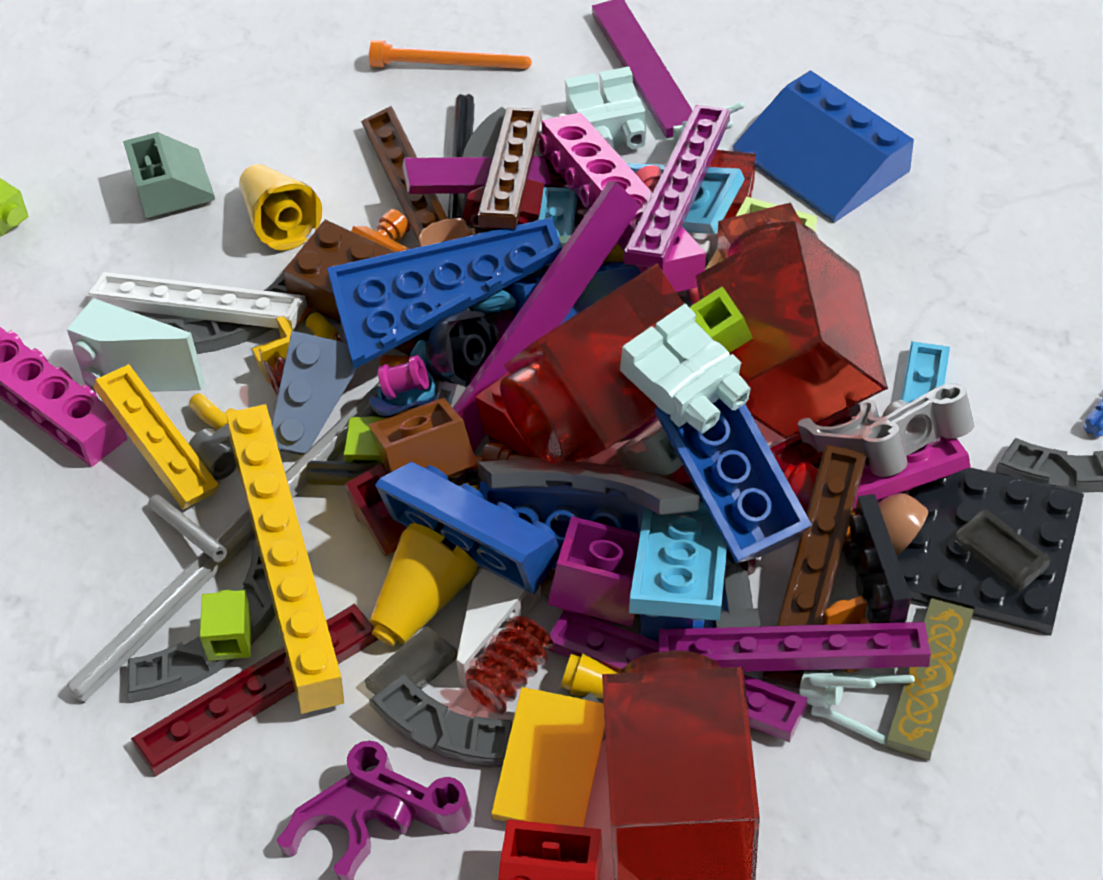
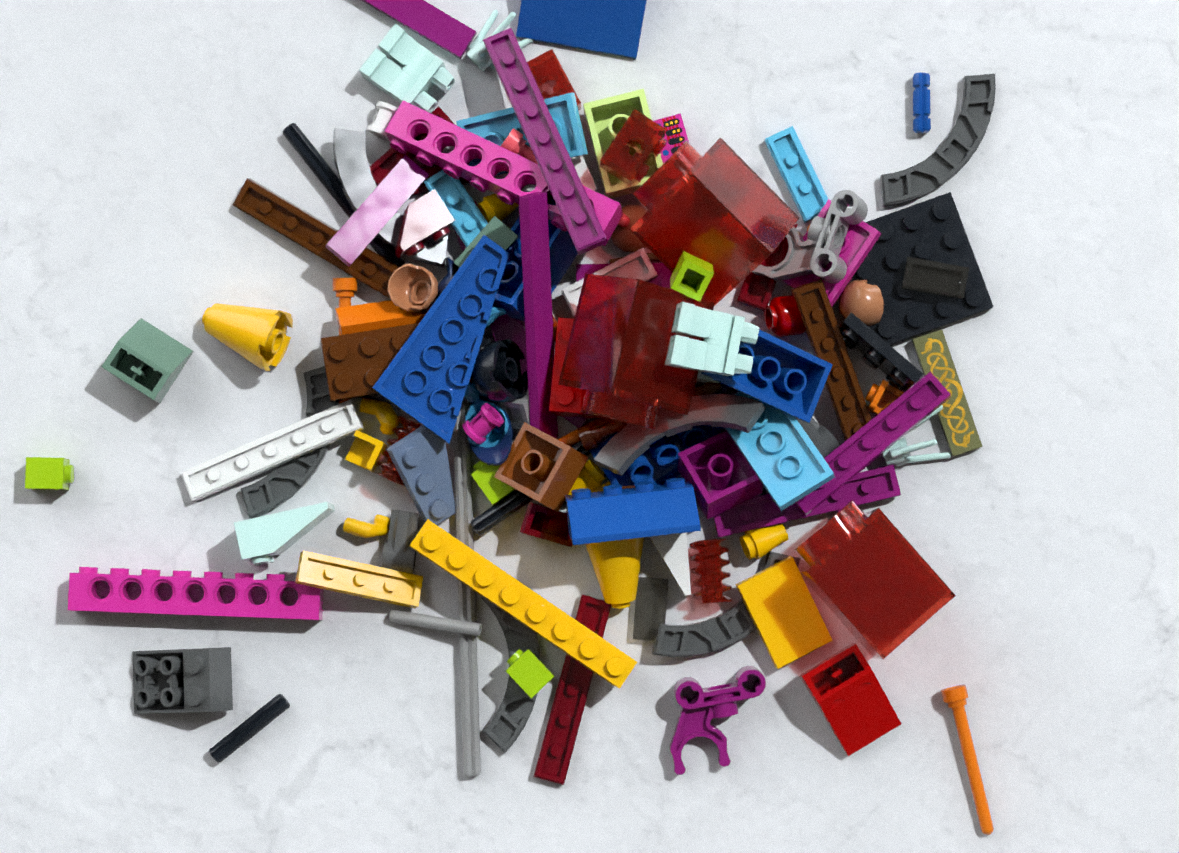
camera: 40 degrees left, 35 degrees up
orange piece [369,40,532,69] -> none
tile [478,107,542,229] -> none

